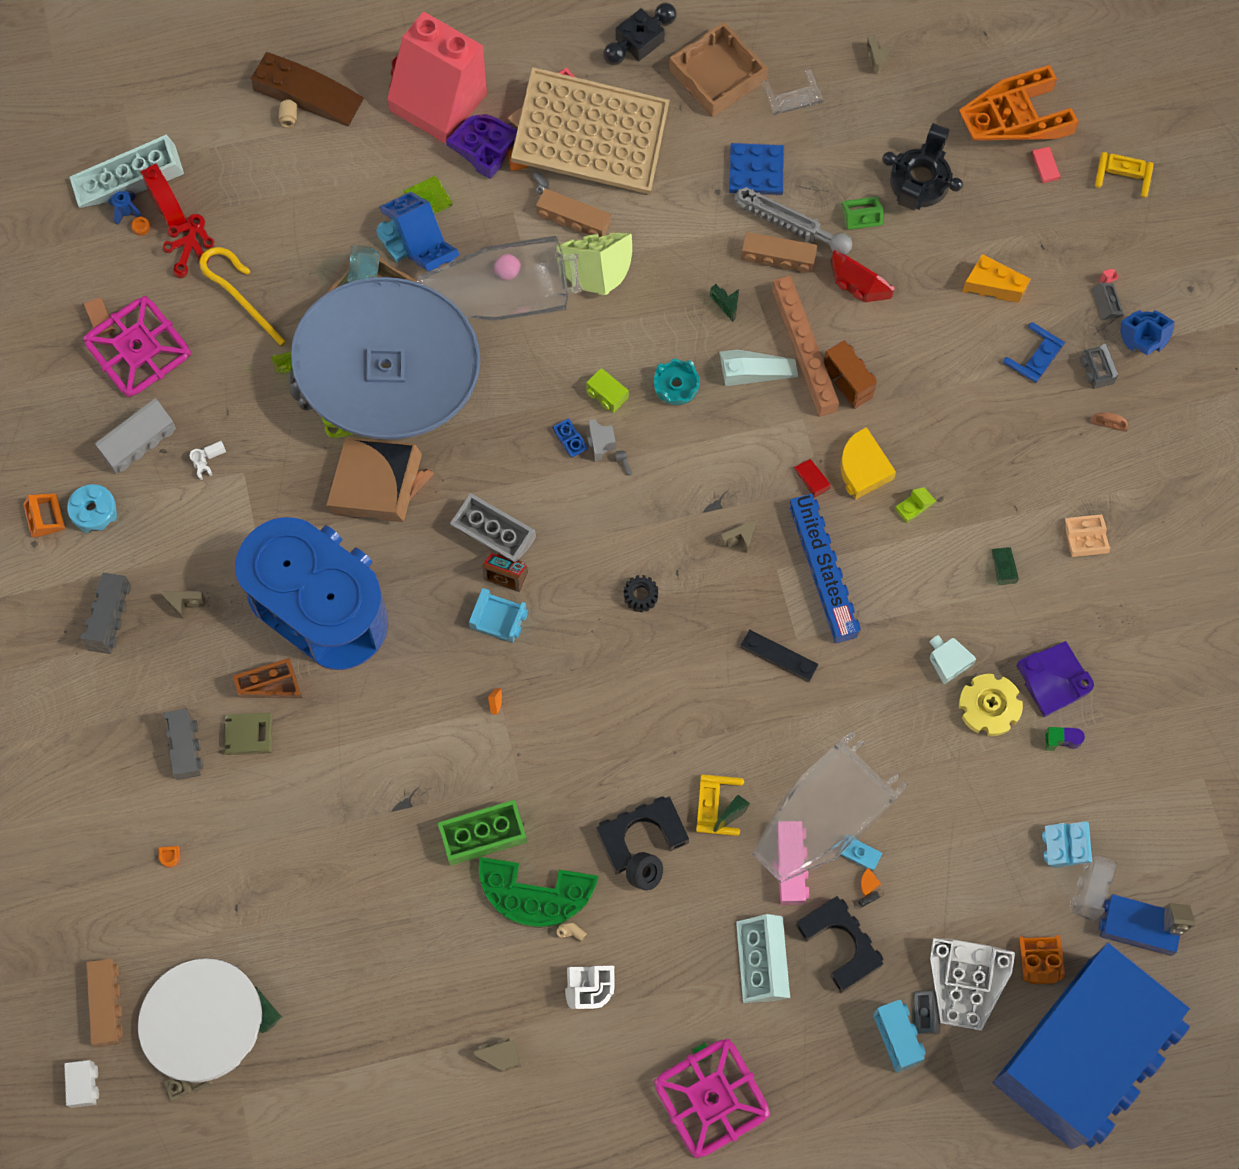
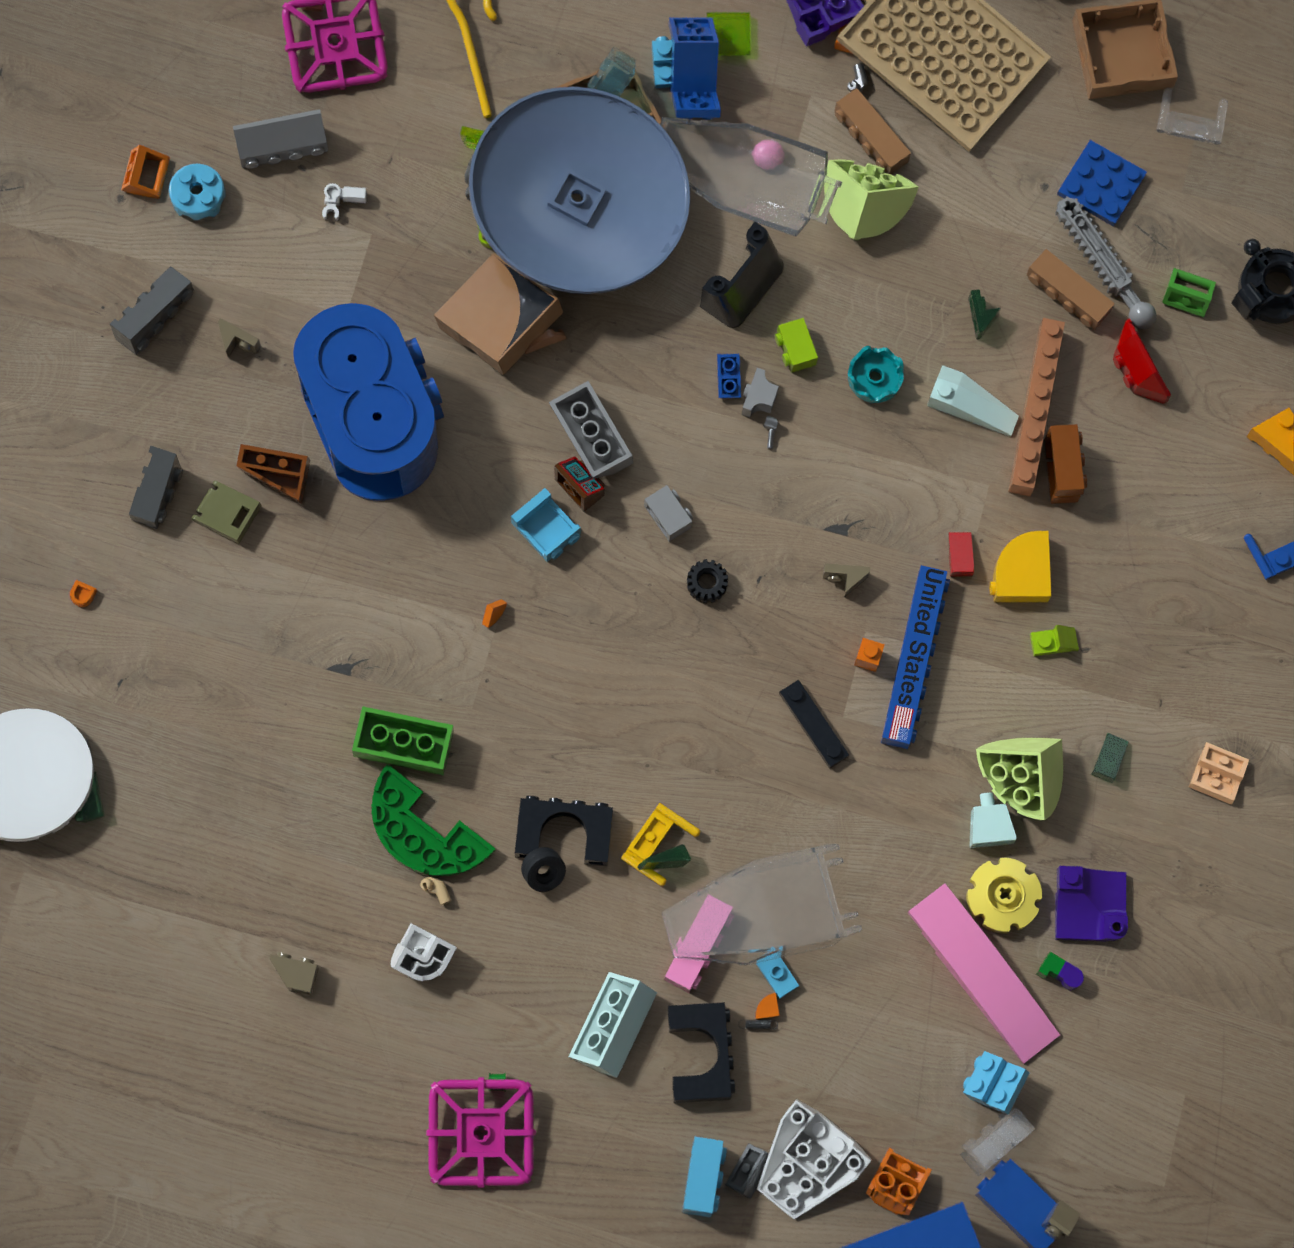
camera: 25 degrees right, 5 degrees up
none -> light grey brick [644,485,693,542]
none -> black windscreen [700,221,784,328]
none -> orange brick [854,638,885,672]
none -> bright pink slope [908,883,1060,1064]
none -> yellowish green brick [976,738,1063,820]

